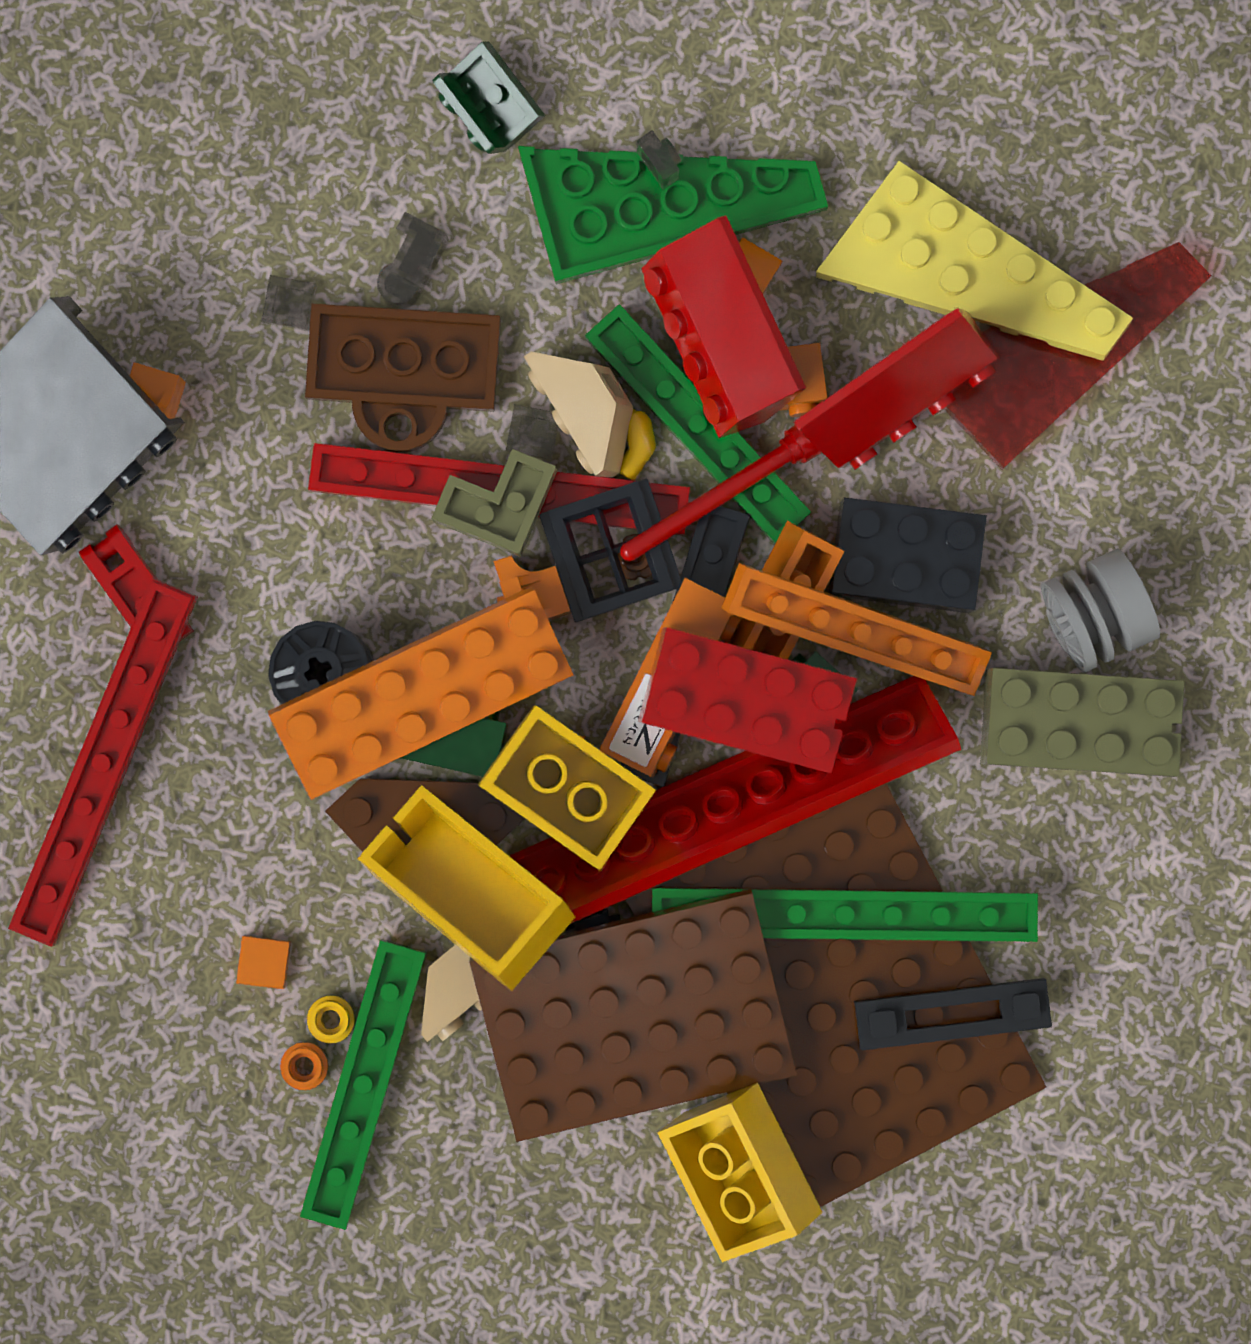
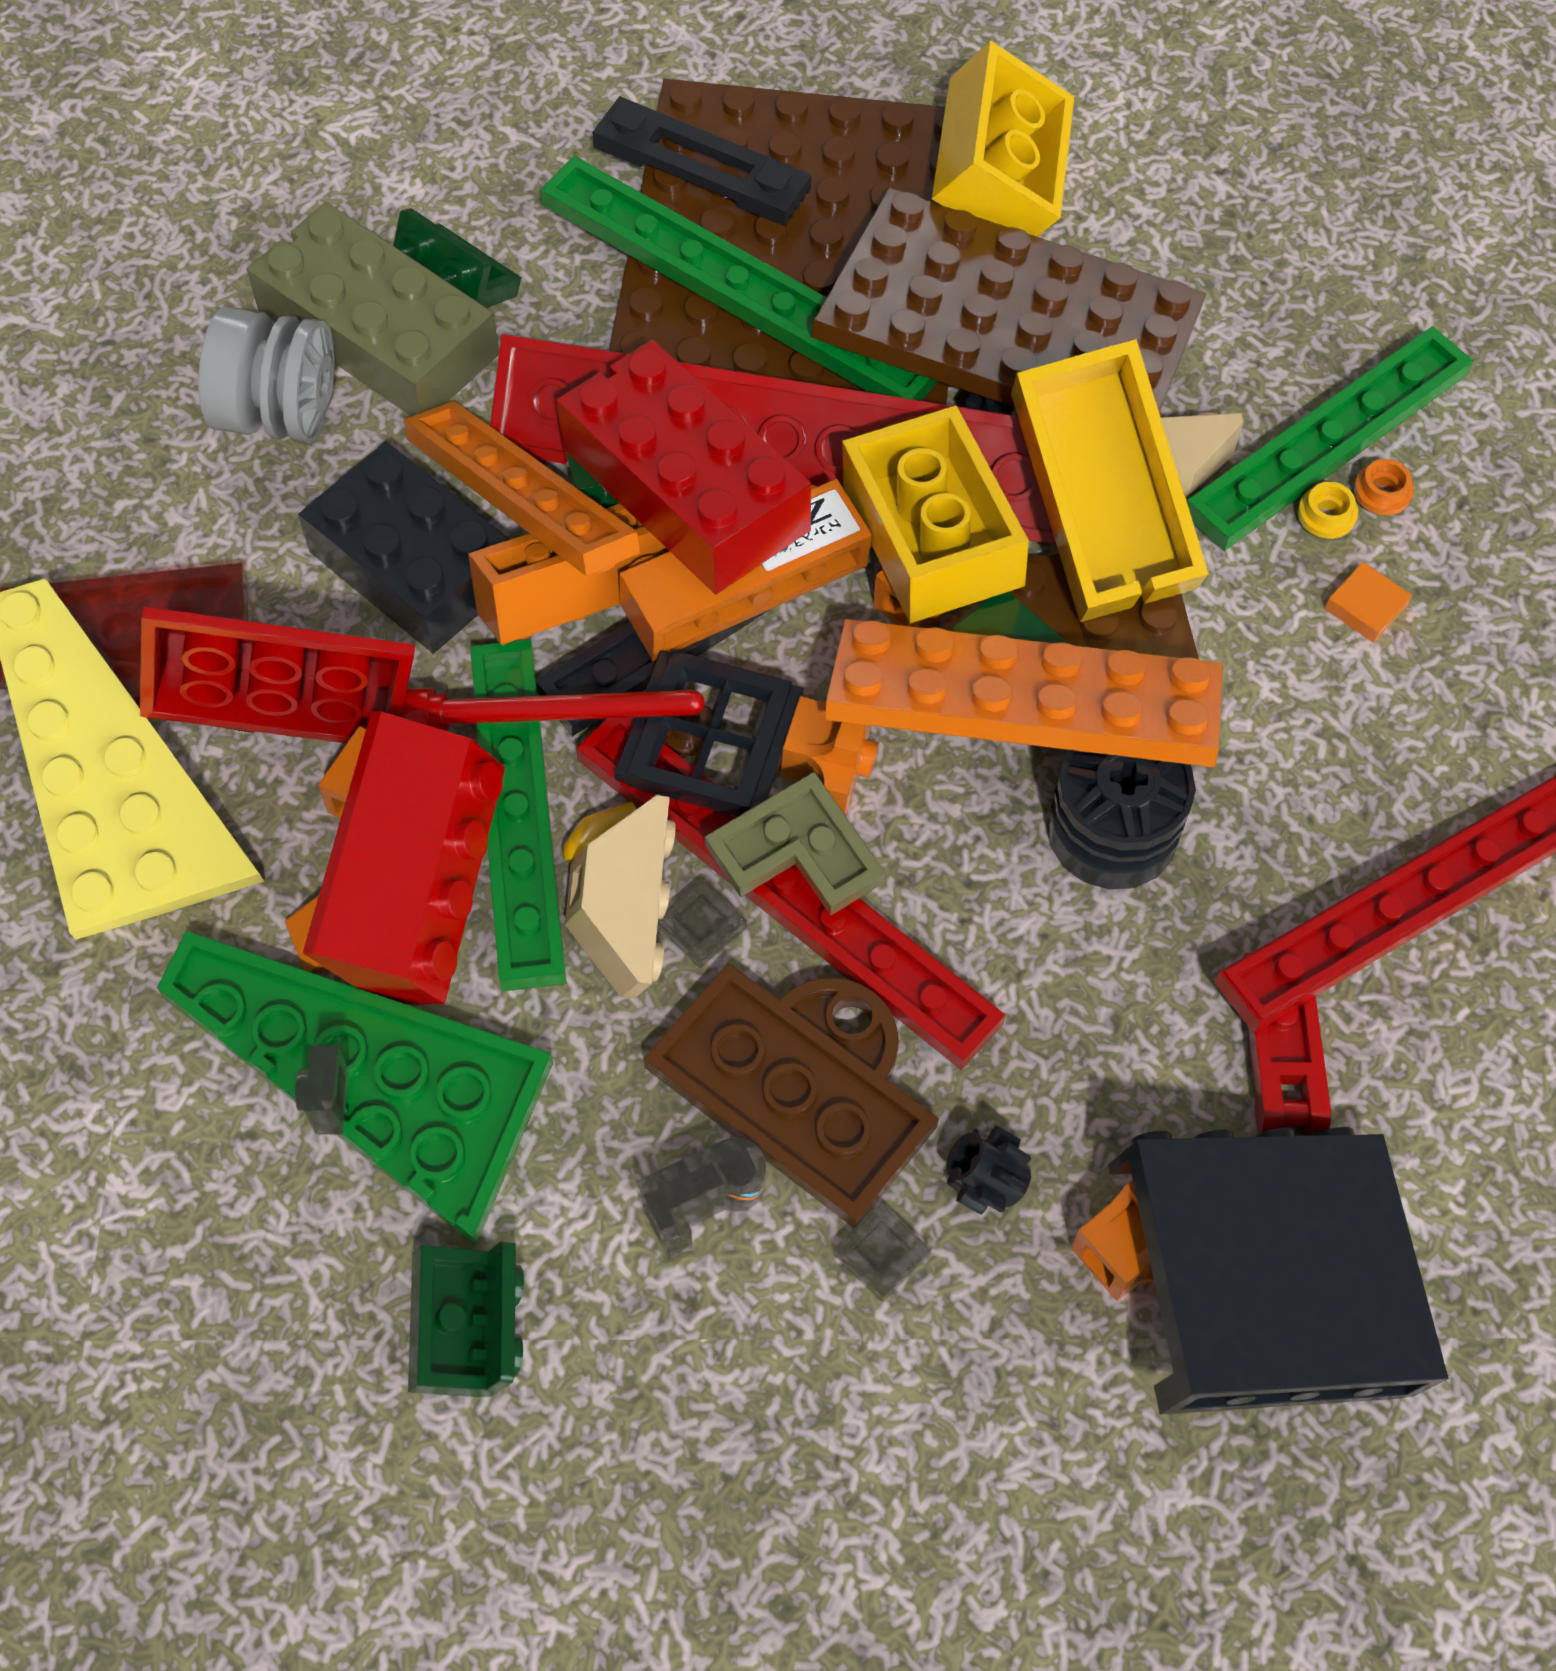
camera: 150 degrees left, 25 degrees down
none -> dark green bracket [393,208,522,308]
none -> black gear [946,1125,1031,1215]

